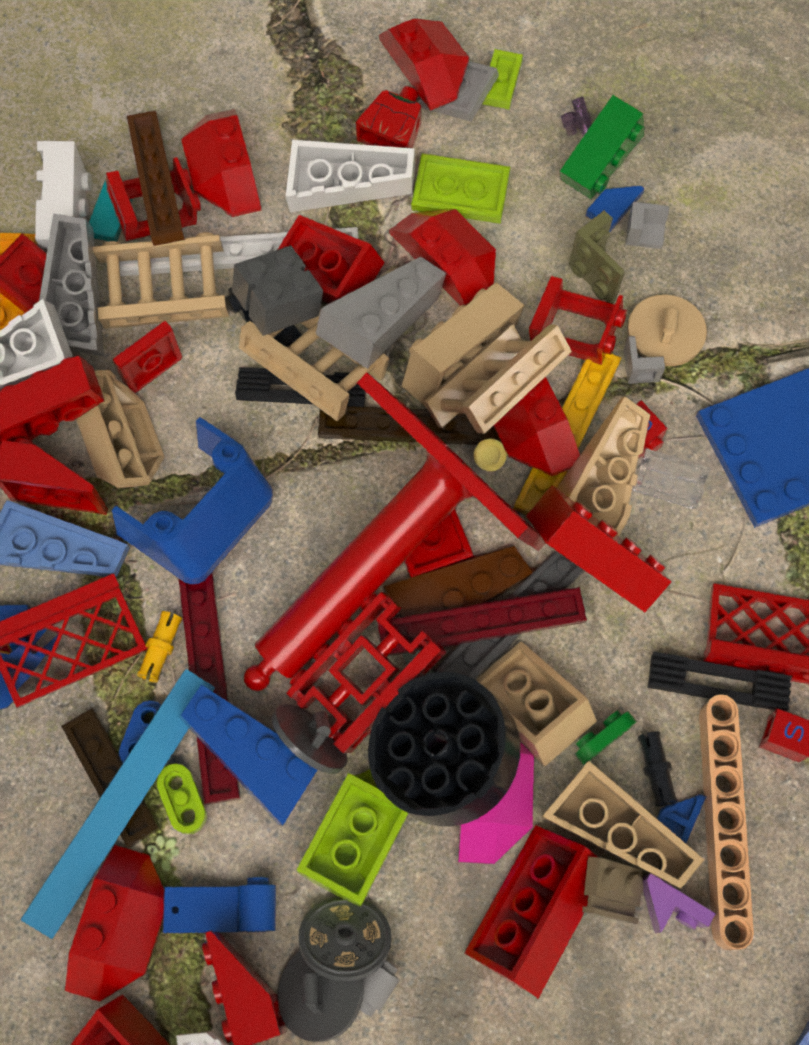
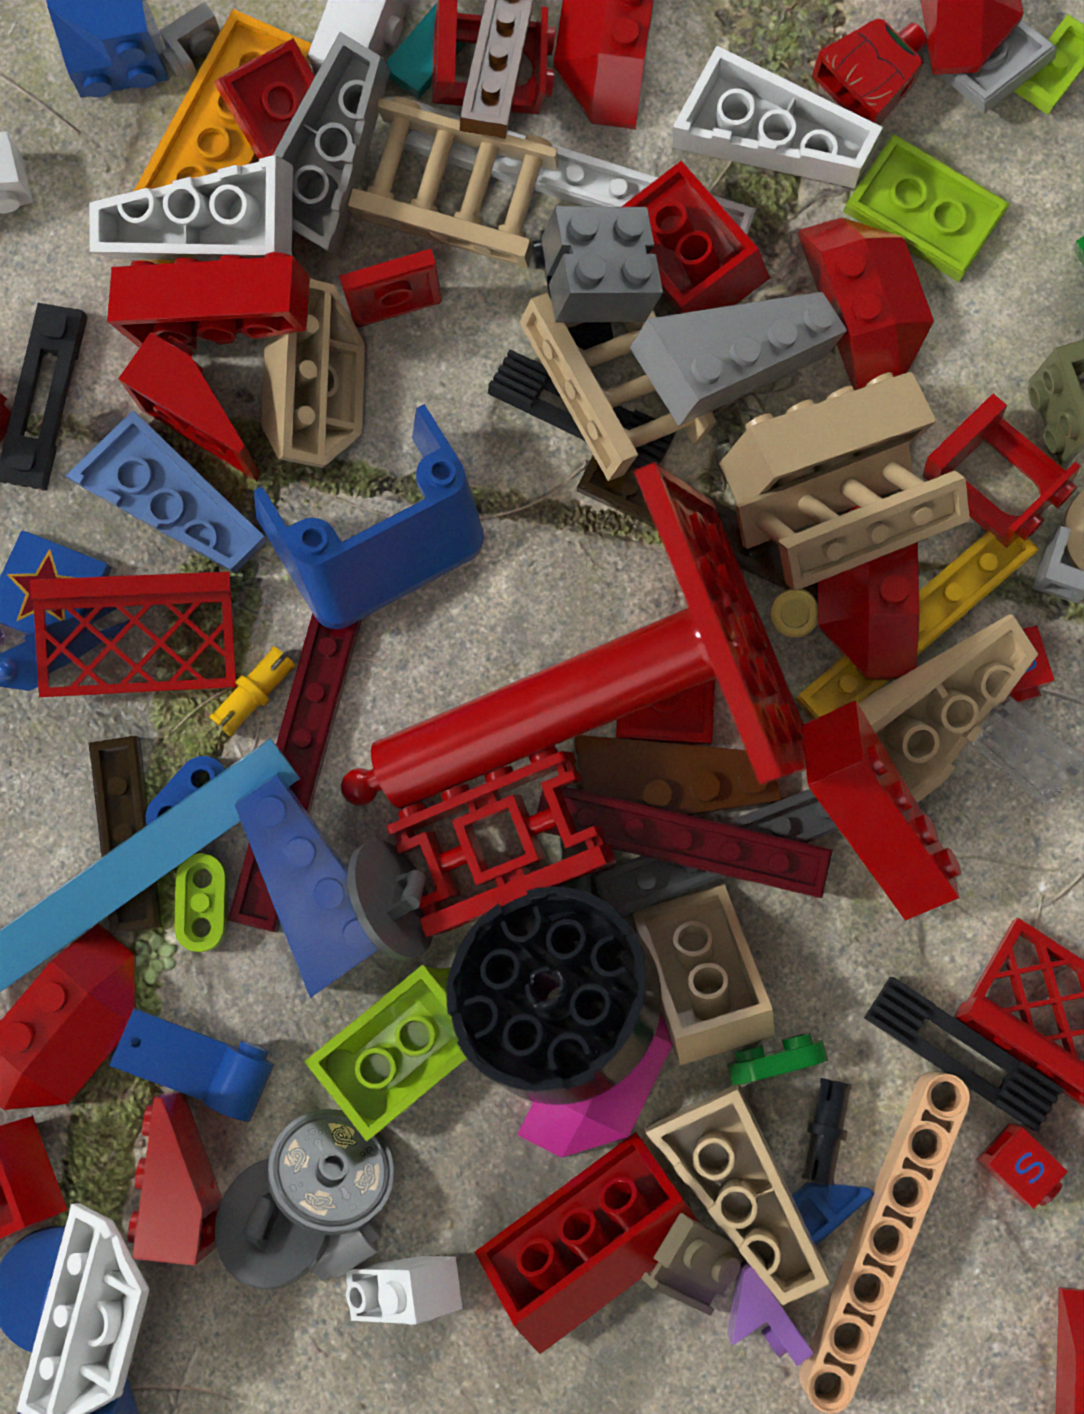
camera: 25 degrees right, 10 degrees up
none -> white slope [345,1256,463,1324]

